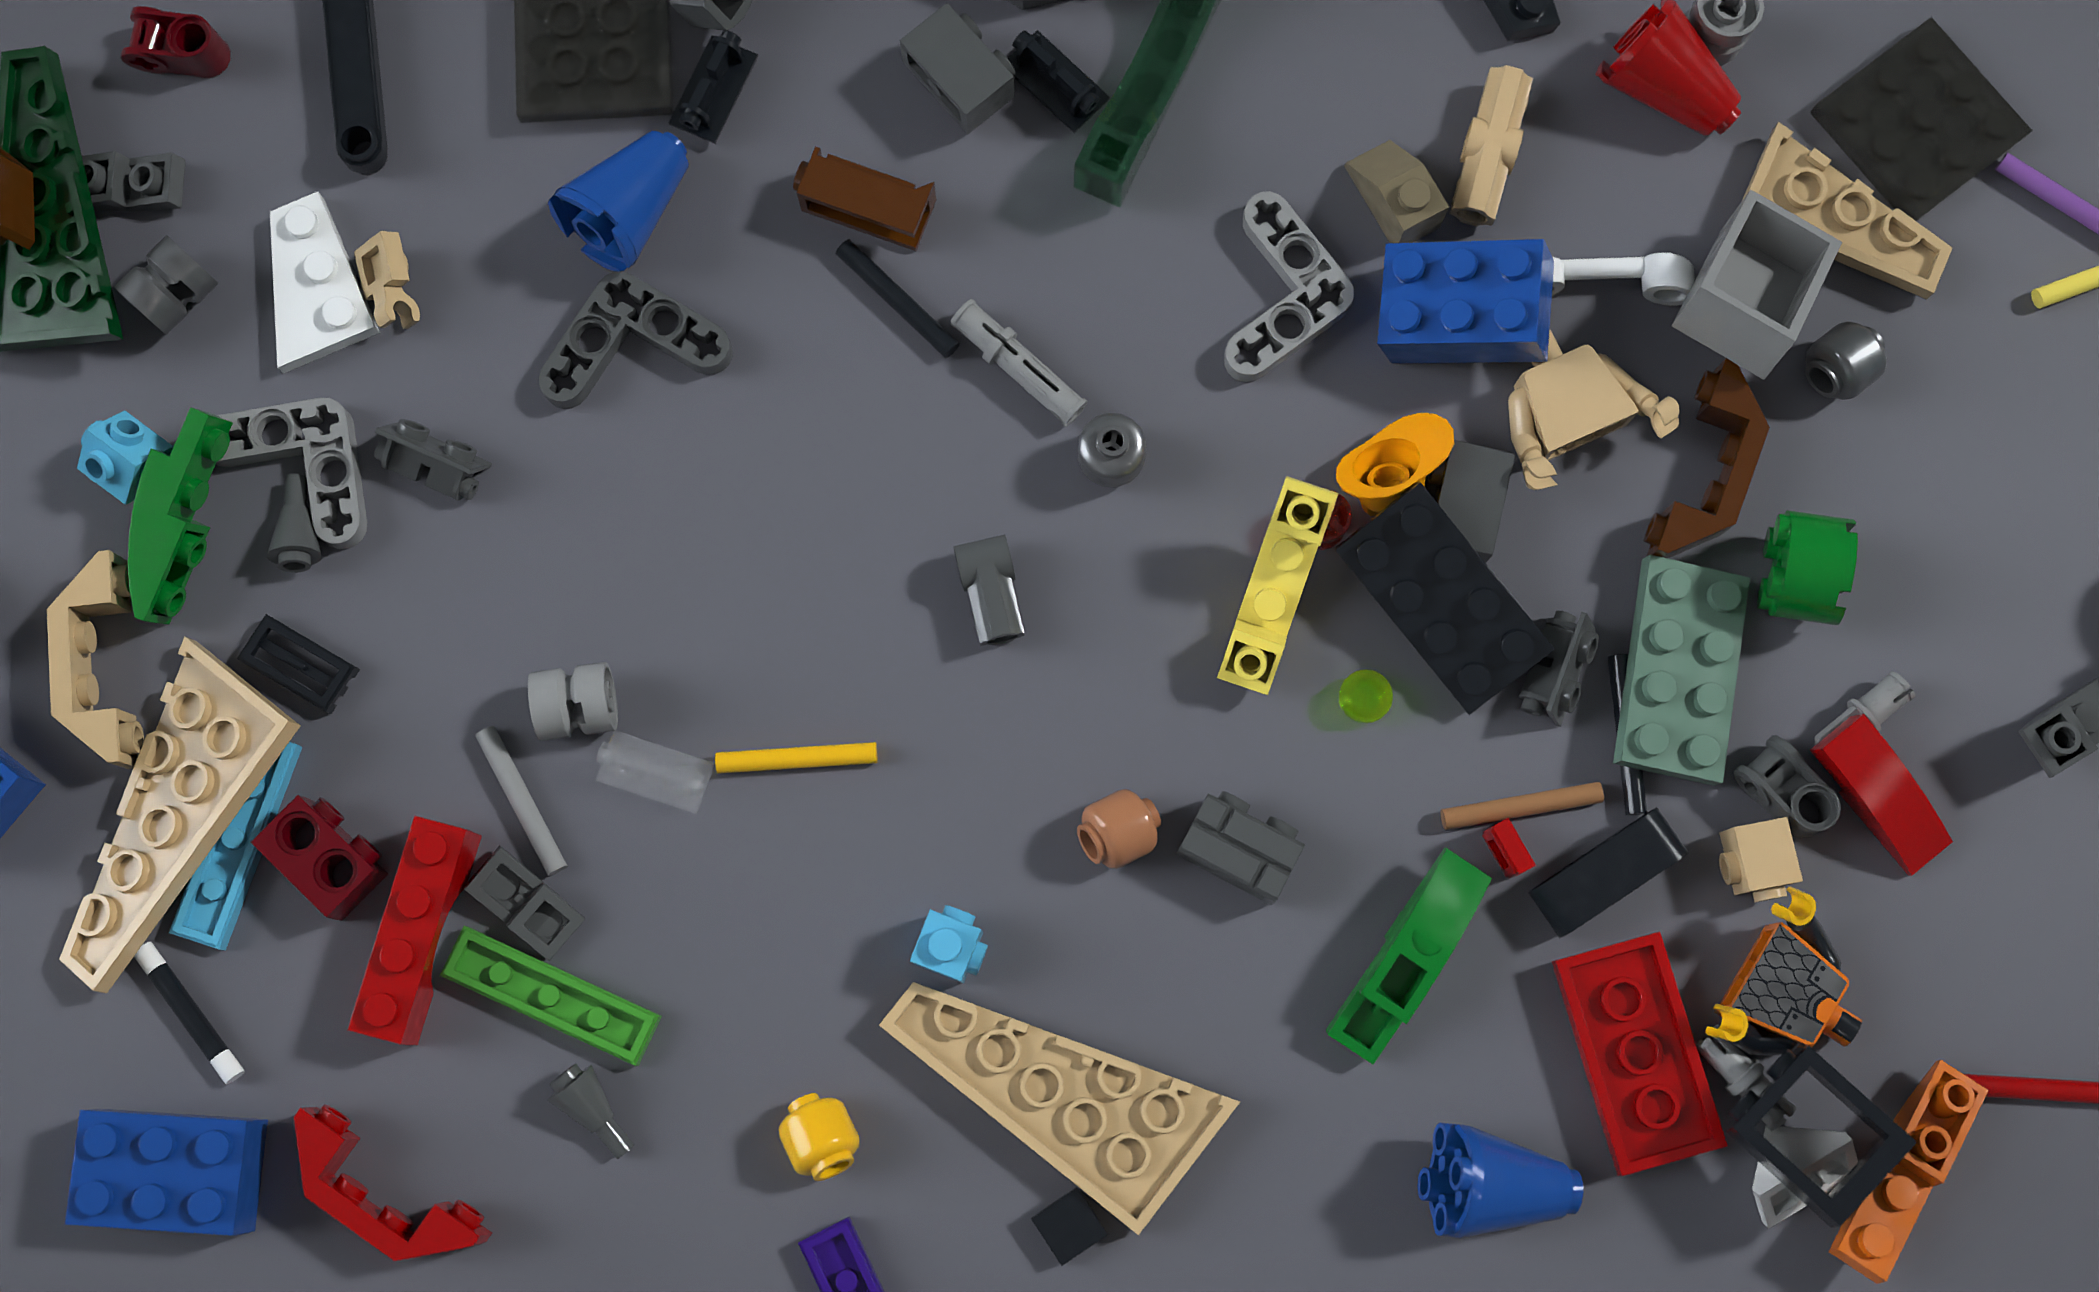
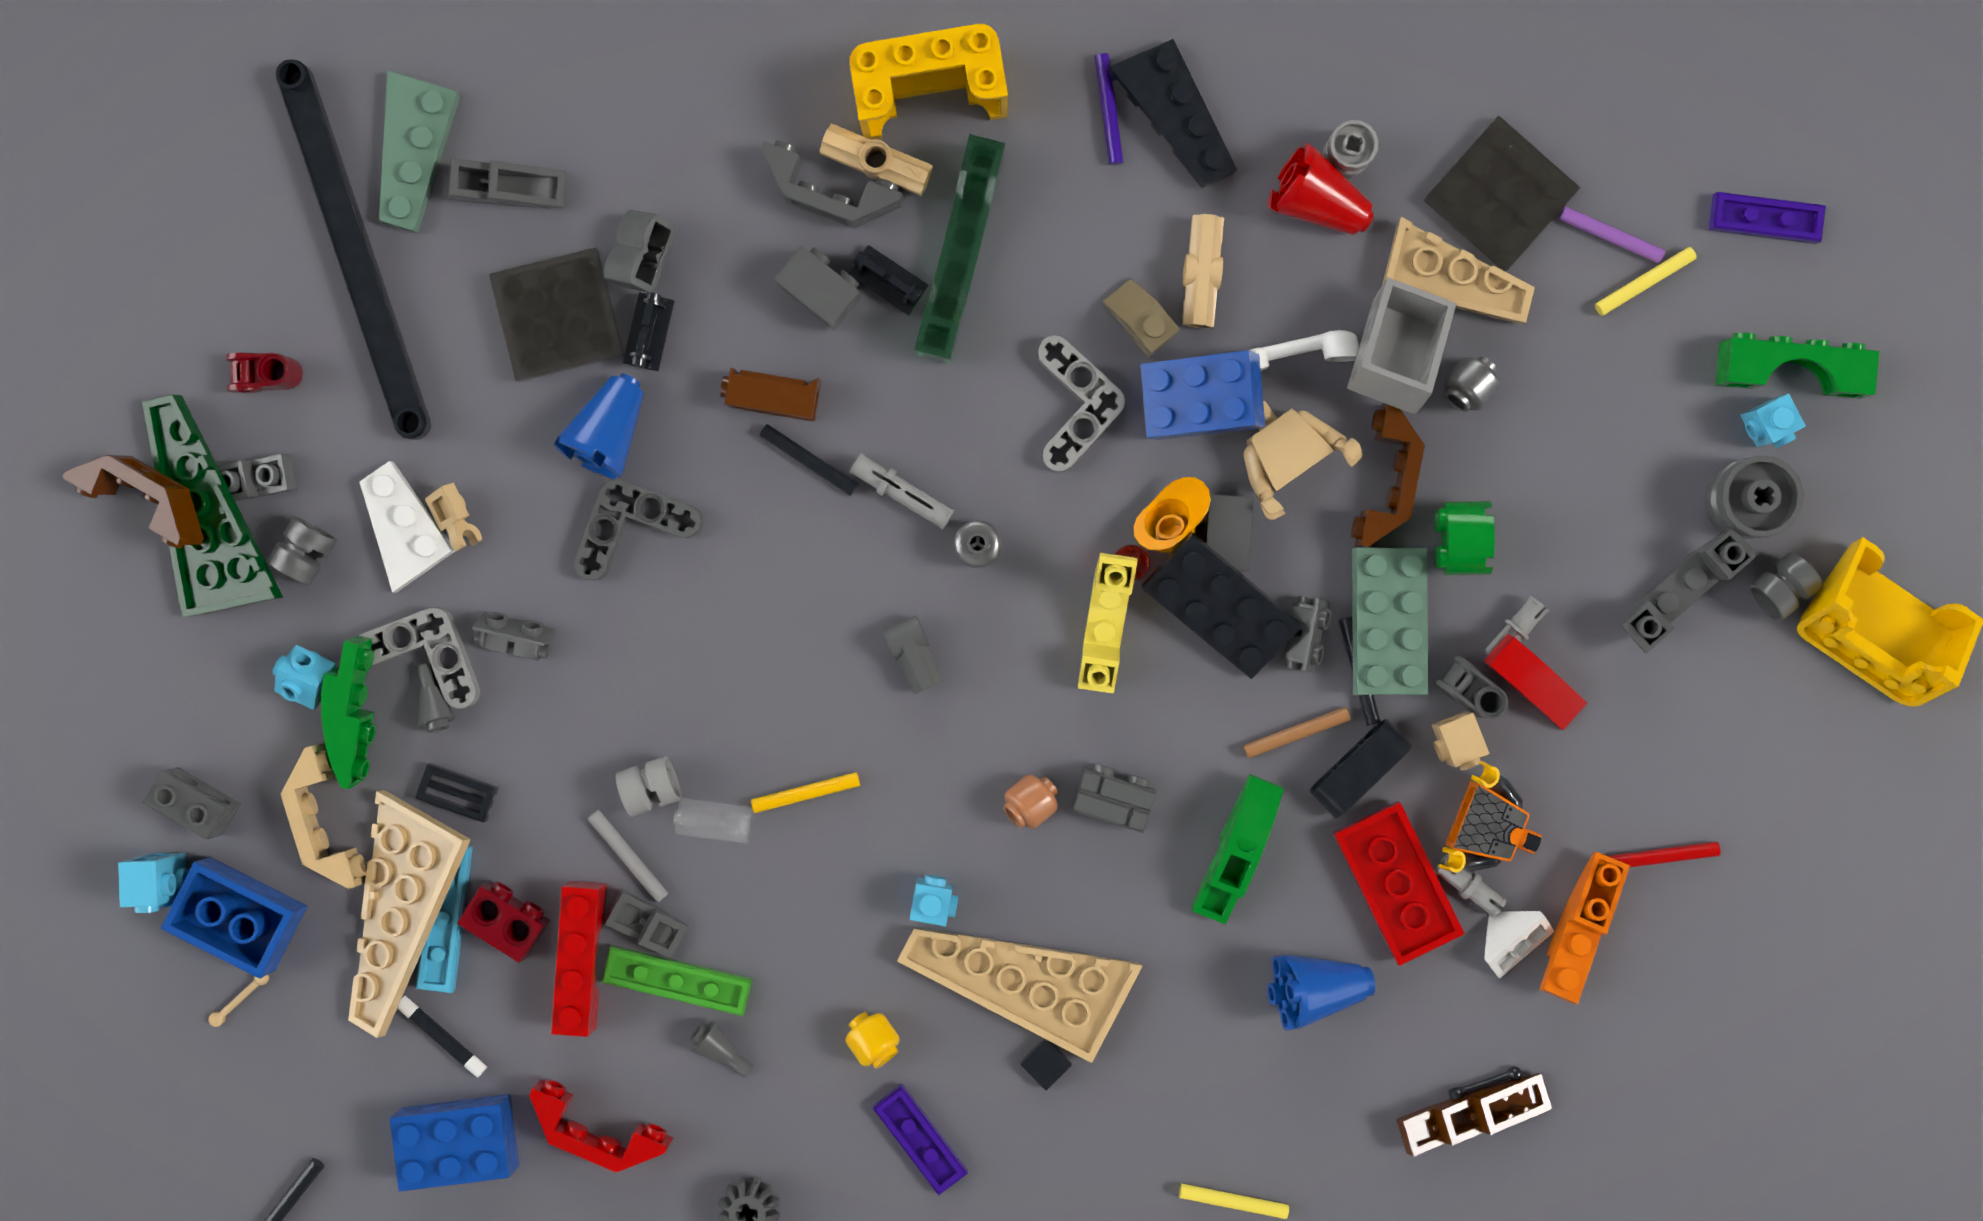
camera: 10 degrees left, 10 degrees up
clear neon green plate [1339,670,1393,723] -> none
red tile [1482,818,1536,879] -> none
black window [1726,1046,1917,1227] -> none

